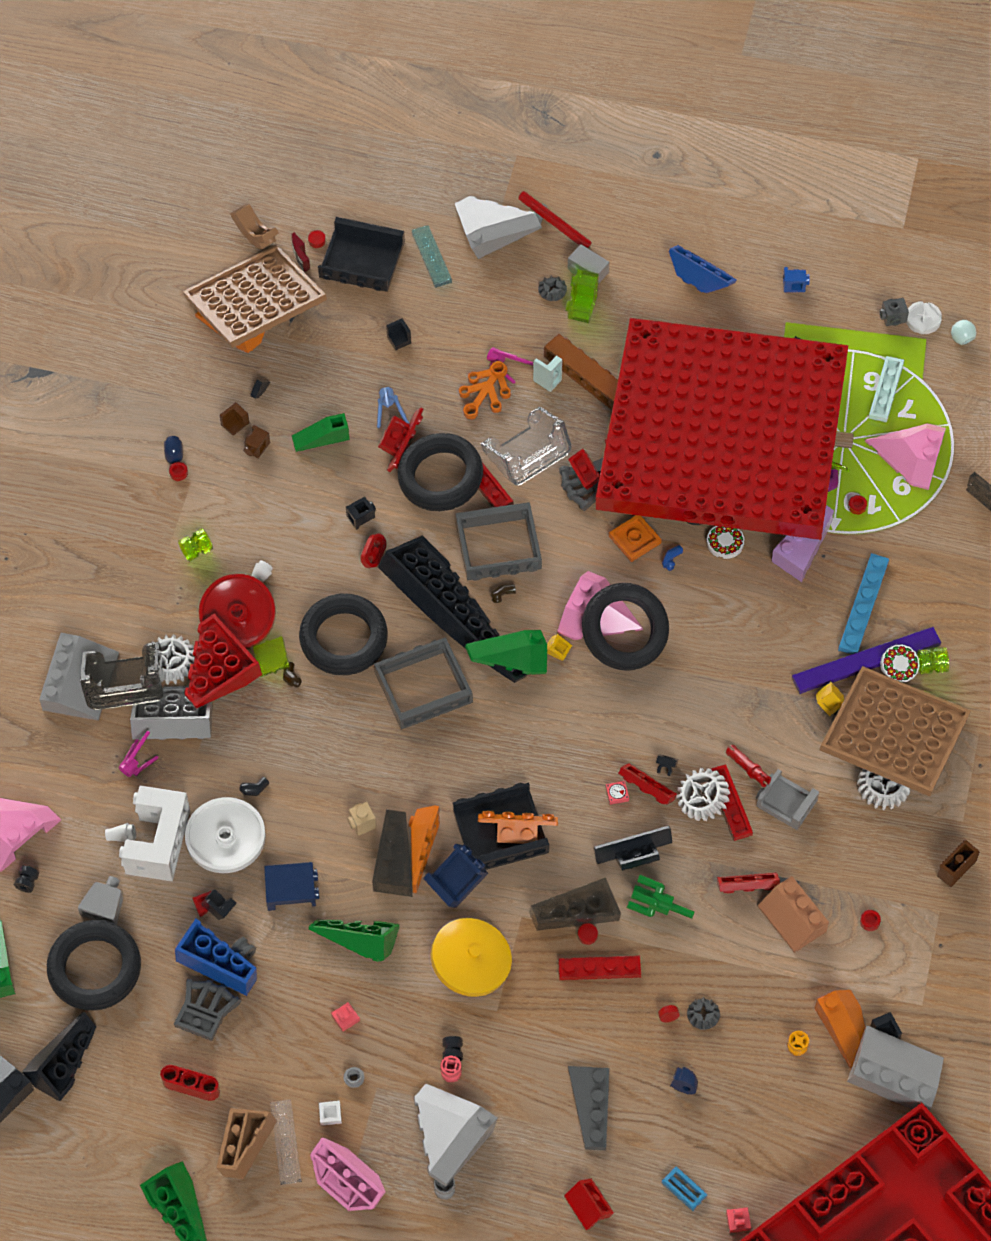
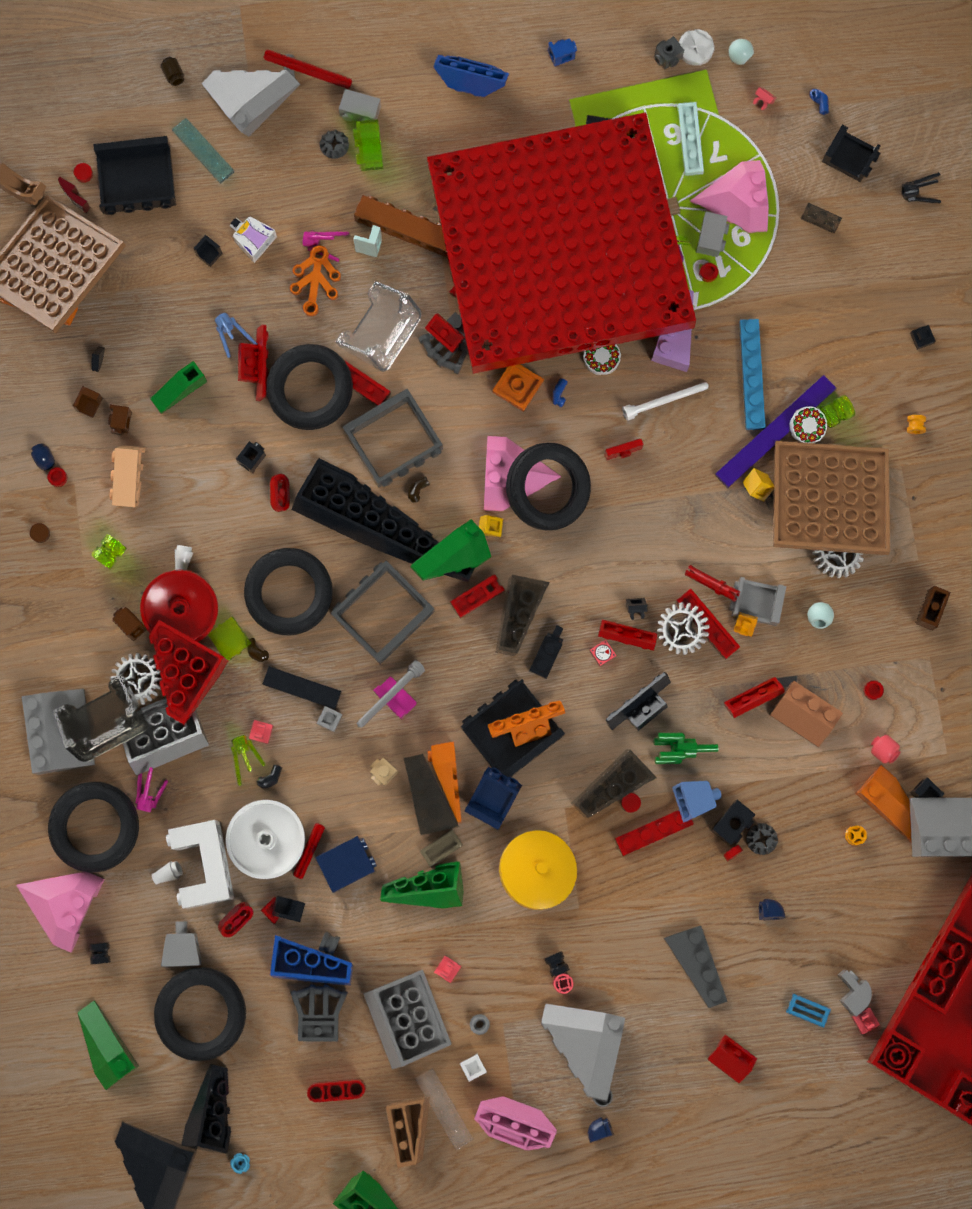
camera: 25 degrees left, 20 degrees up
none -> reddish brown tile [30,523,50,543]
none -> black tyre [48,782,139,872]
none -> light nougat wedge [109,445,146,507]
none -> reddish brown brick [112,607,147,641]
none -> dark brown brick [160,57,185,86]
none -> red plate [218,902,254,938]
none -> white torso [230,217,277,263]
none -> medium azure plate [230,1153,250,1174]
none -> clear neon green plant [231,735,265,786]
none -> coral tile [249,720,273,744]
none -> black tile [262,666,342,710]
none -> red axle [293,823,325,879]
none -> light grey plate [316,706,343,732]
none -> light grey piece [357,660,425,728]
none -> light grey slope [364,970,452,1069]
none -> dark pink panel [373,677,417,719]
none -> dark tan tile [420,829,463,867]
none -> red plate [450,574,505,618]
none -> clear smoke wedge [495,575,550,656]
none -> black hinge [529,625,564,679]
none -> dark blue piece [588,1117,614,1143]
none -> red plate [604,439,644,461]
none -> white piece [622,382,709,421]
none -> medium blue torso [672,781,721,823]
none -> light grey brick [696,212,730,257]
none -> black brick [711,799,756,845]
none -> light orange tile [733,612,758,637]
none -> coral tile [753,87,777,110]
none -> light aqua piece [807,602,834,629]
none -> light grey brick [838,970,872,1017]
none -> coral head [871,735,901,764]

